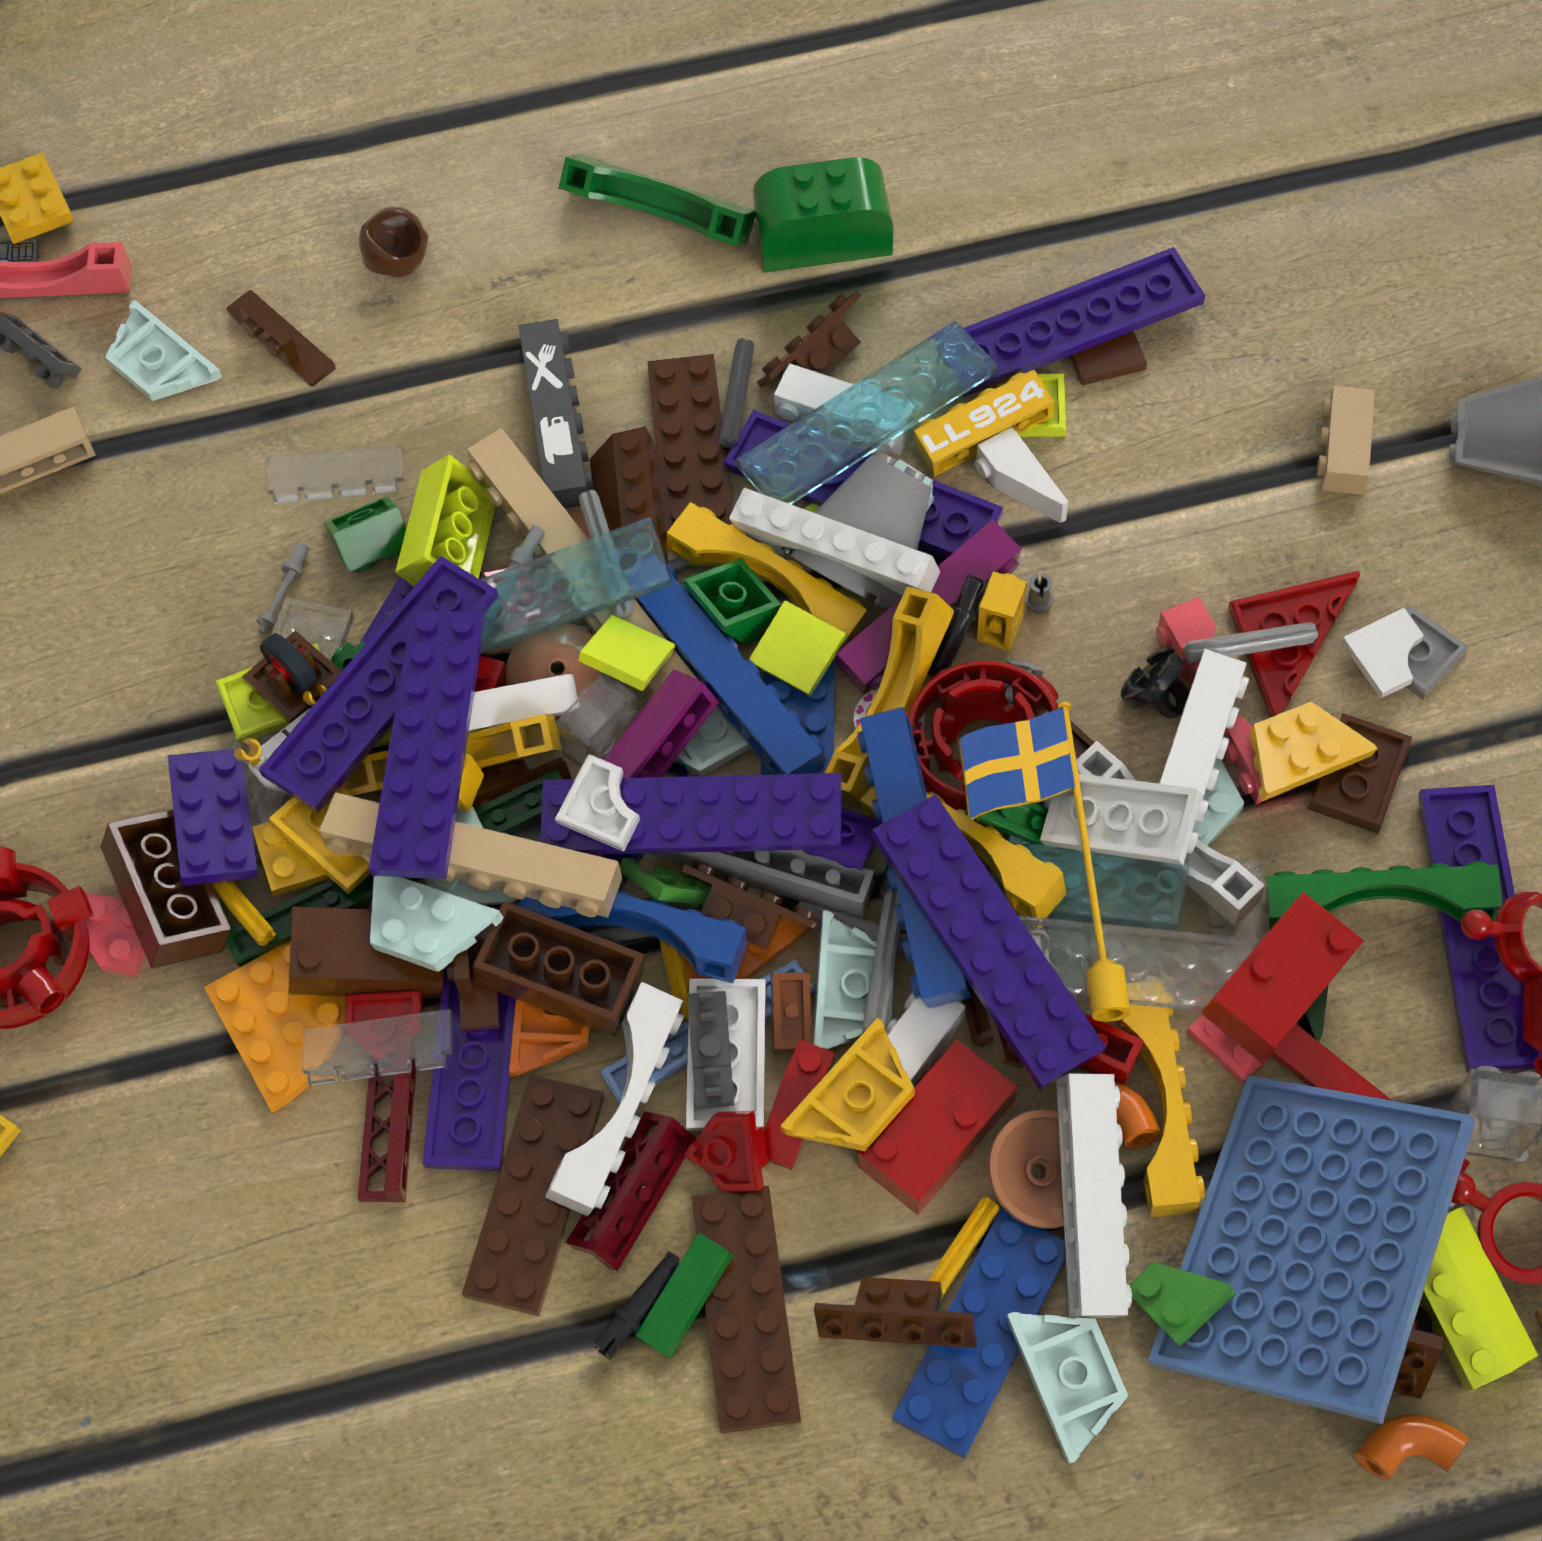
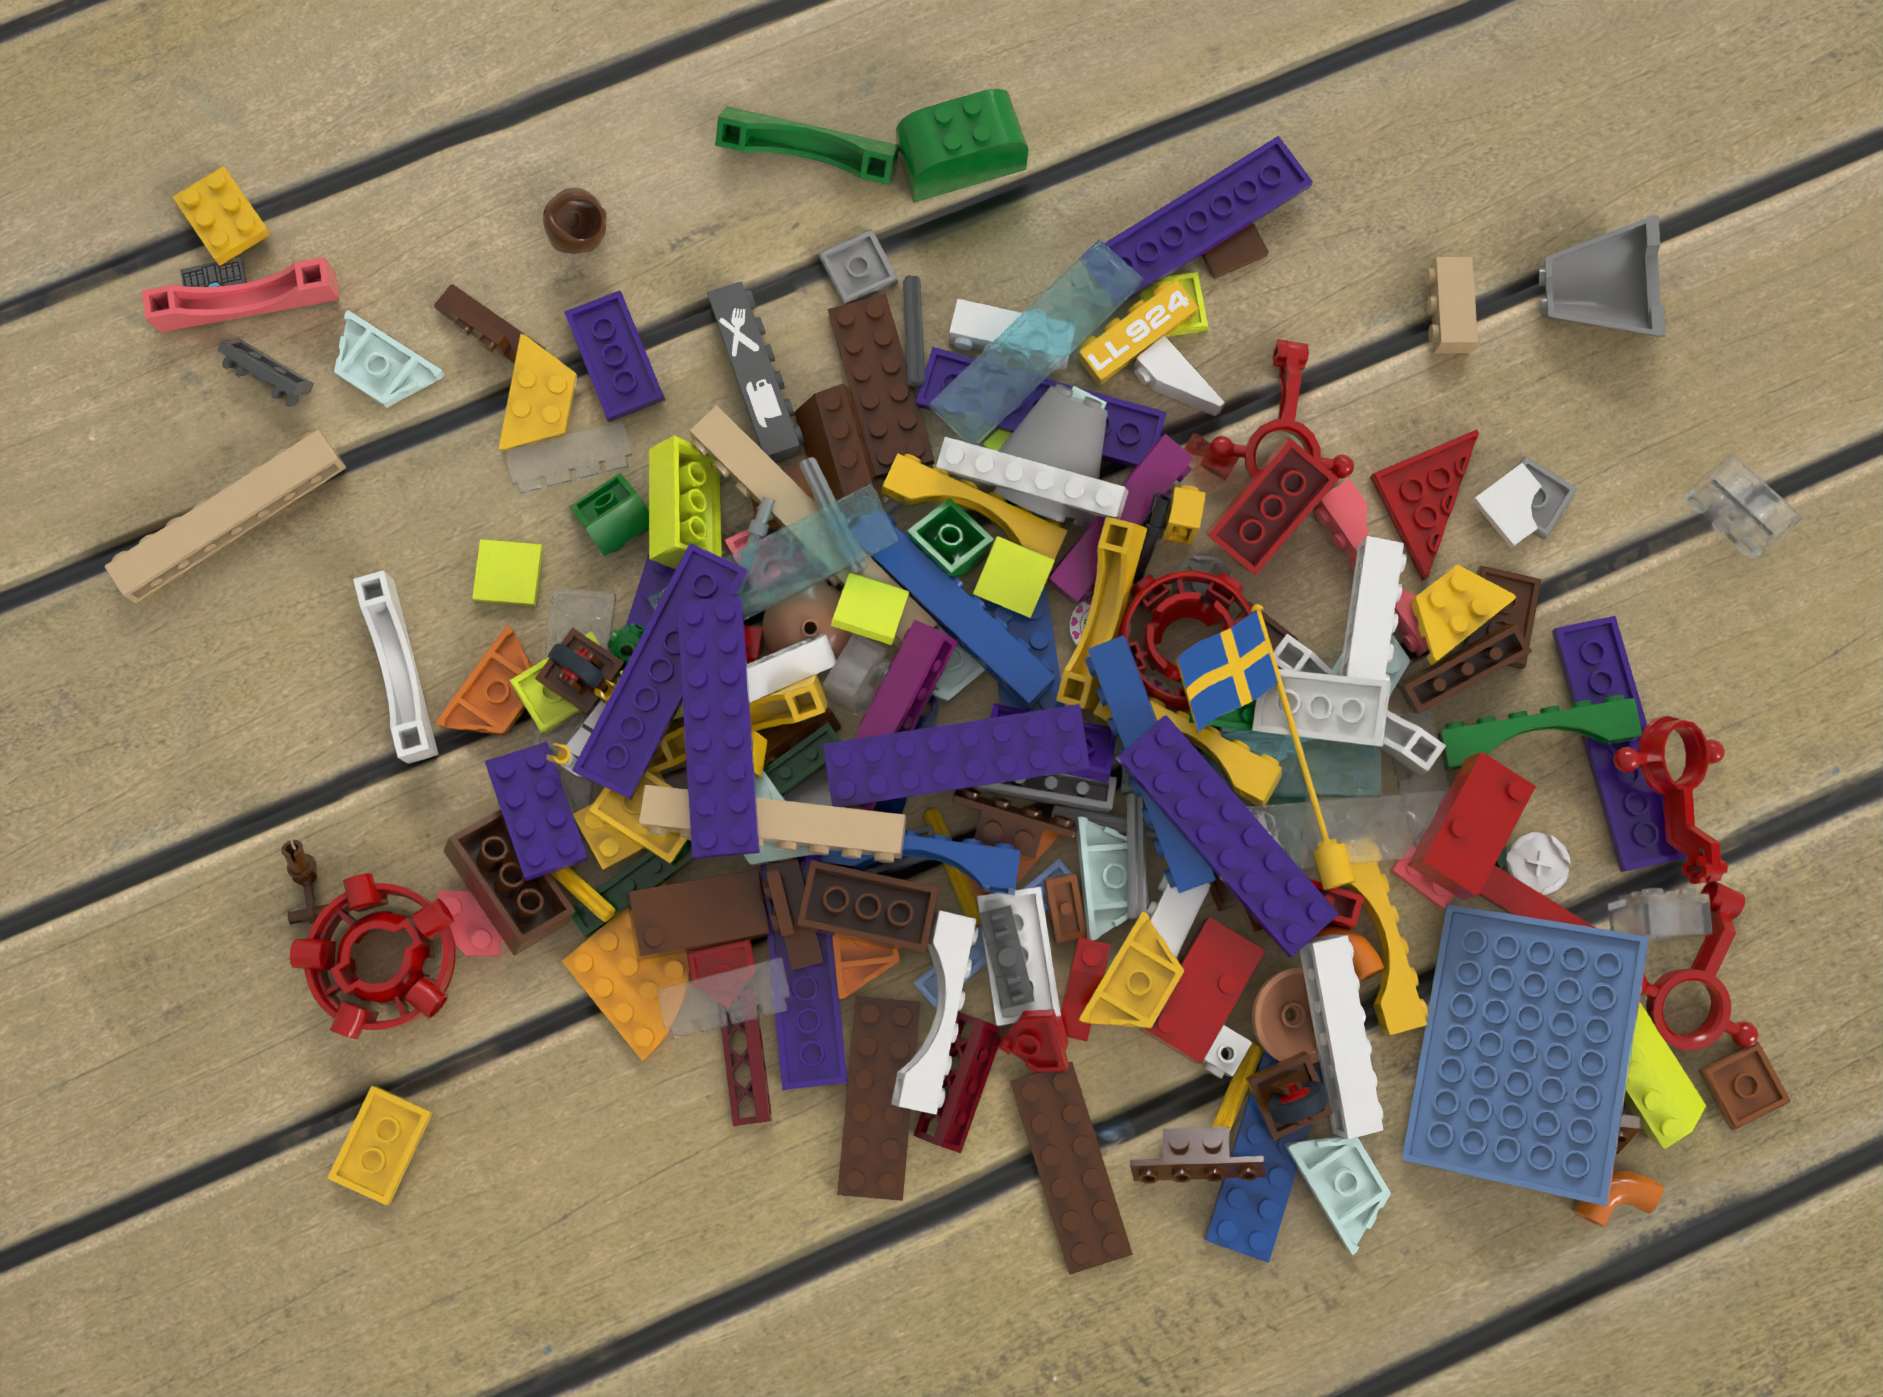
camera: 15 degrees left, 15 degrees up
light grey piece [256,542,309,635] -> none
light aqua wing [370,876,504,972] -> none
white tile [555,754,640,852] -> none
black pin [591,1251,680,1360] -> none
bright green wing [620,857,712,908] -> none
green tile [635,1233,734,1358] -> none
reddish brown bracket [757,291,861,387] -> none
flat silver pin [1025,573,1053,613] -> none
black tile [1121,647,1189,719] -> none
bright green wing [1129,1262,1236,1347] -> none
light grey axle [1183,622,1318,663] -> none
none -> white arch [353,570,439,764]
none -> orange wing [435,625,533,736]
none -> neon yellow tile [472,539,543,607]
none -> yellow wing [498,334,577,451]
none -> dark purple plate [564,290,665,422]
none -> light grey tile [818,229,898,305]
none -> clear red plate [1184,433,1240,480]
none -> white brick [1203,1025,1252,1079]
none -> red brick [1205,437,1339,576]
none -> red piece [1210,339,1354,479]
none -> reddish brown plate [1245,1051,1333,1141]
none -> reddish brown brick [1397,624,1532,714]
none -> white tile [1505,832,1570,895]

